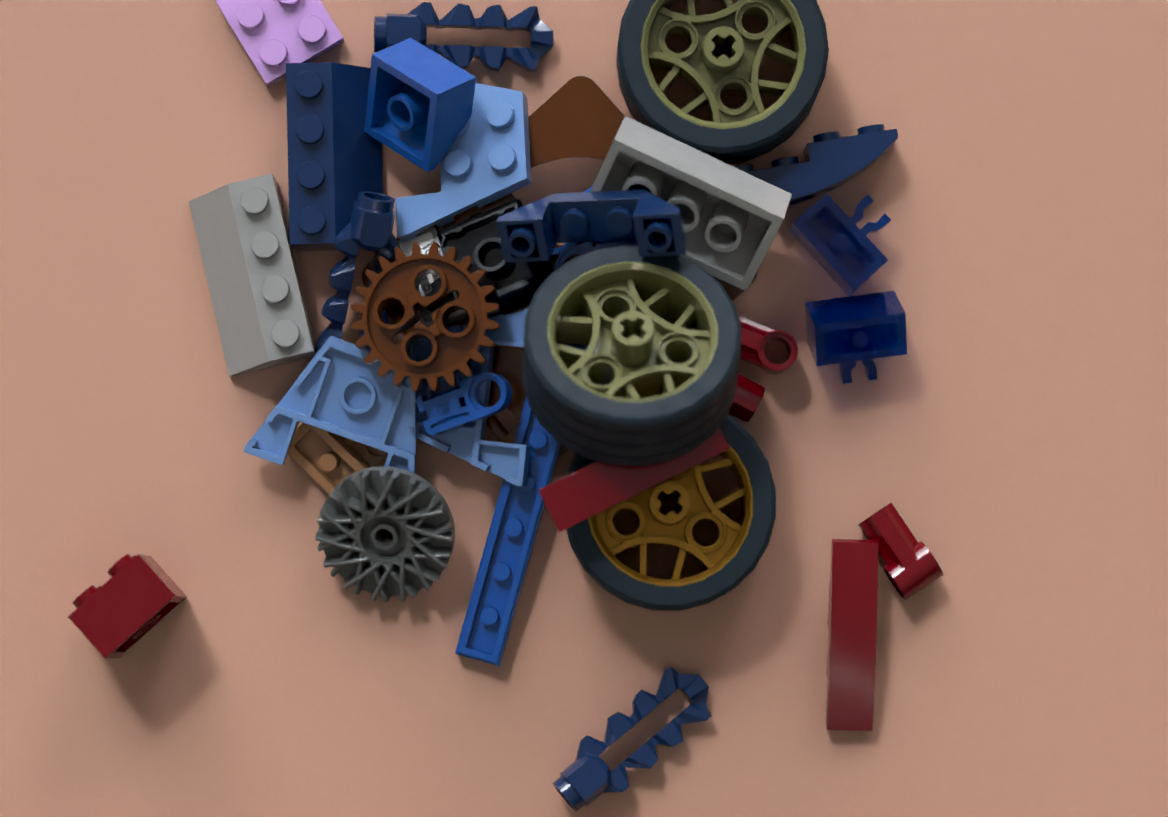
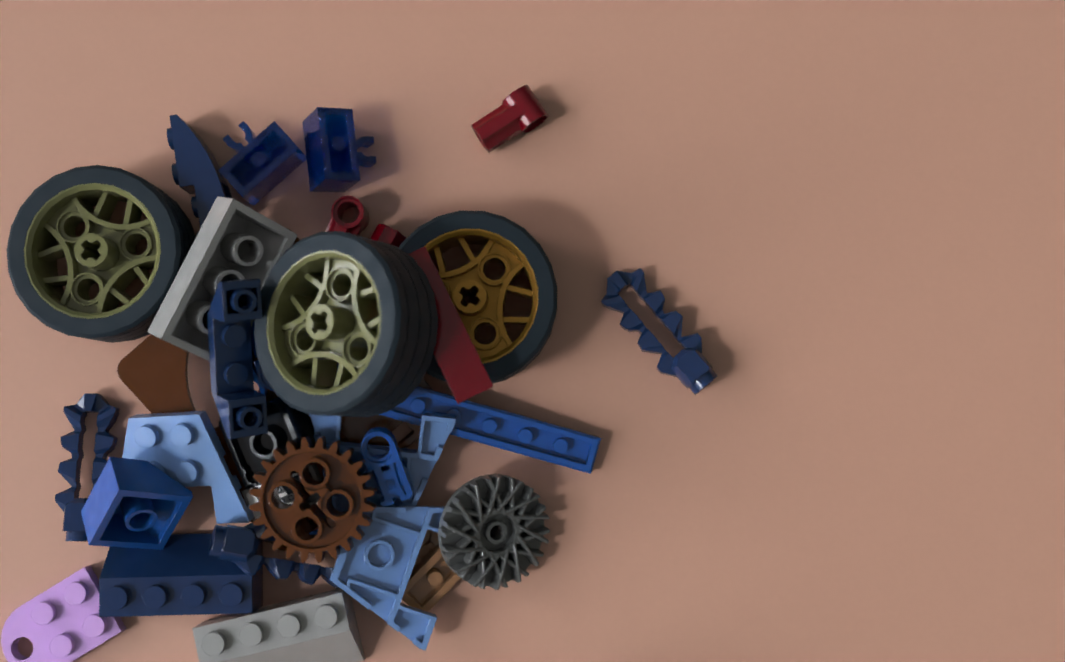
camera: 85 degrees left, 0 degrees up
dark red slope [825,539,878,731] -> none

